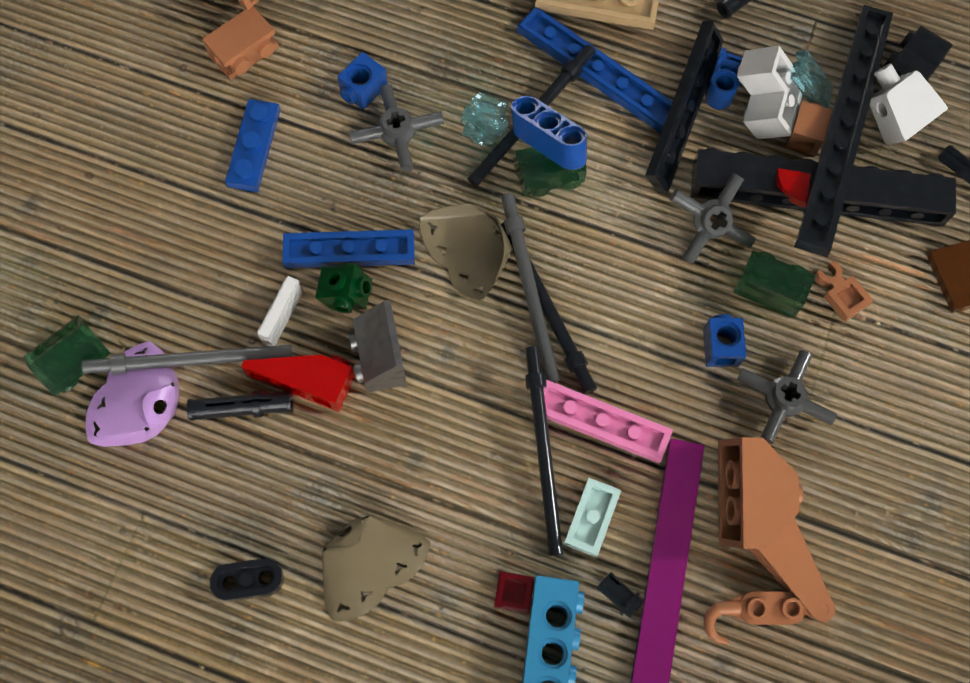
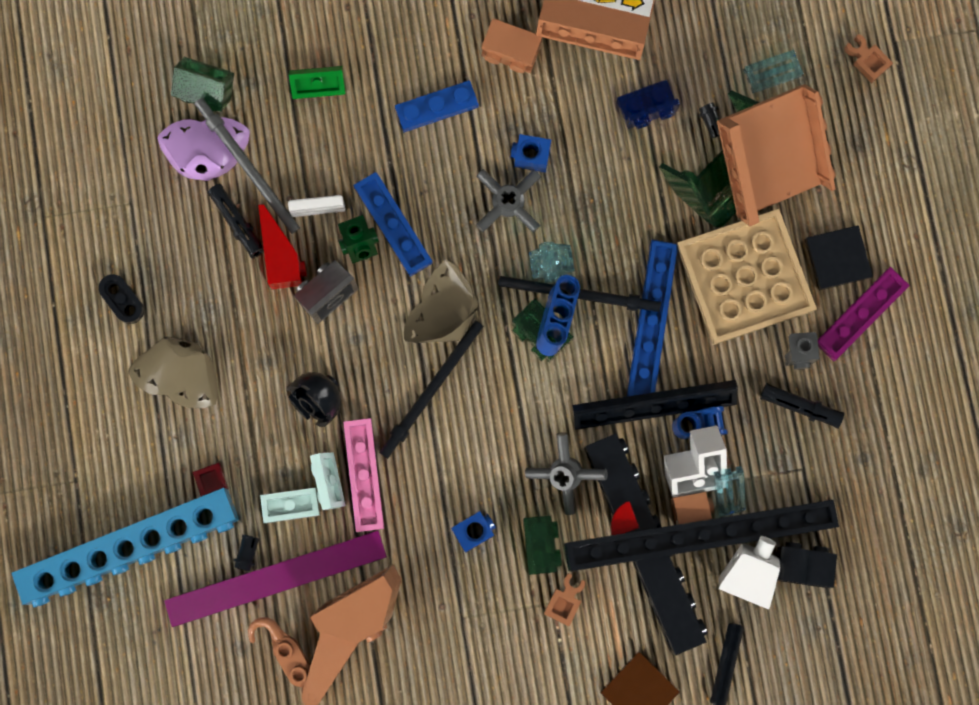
camera: 60 degrees right, 10 degrees up
dark grey bar [501,193,560,383] -> none
black bar [525,346,563,556] -> none
dark grey bar [737,350,837,444] -> none
none -> black cylinder [286,372,341,427]
none -> green plate [289,66,346,99]
none -> light aqua plate [310,452,346,510]

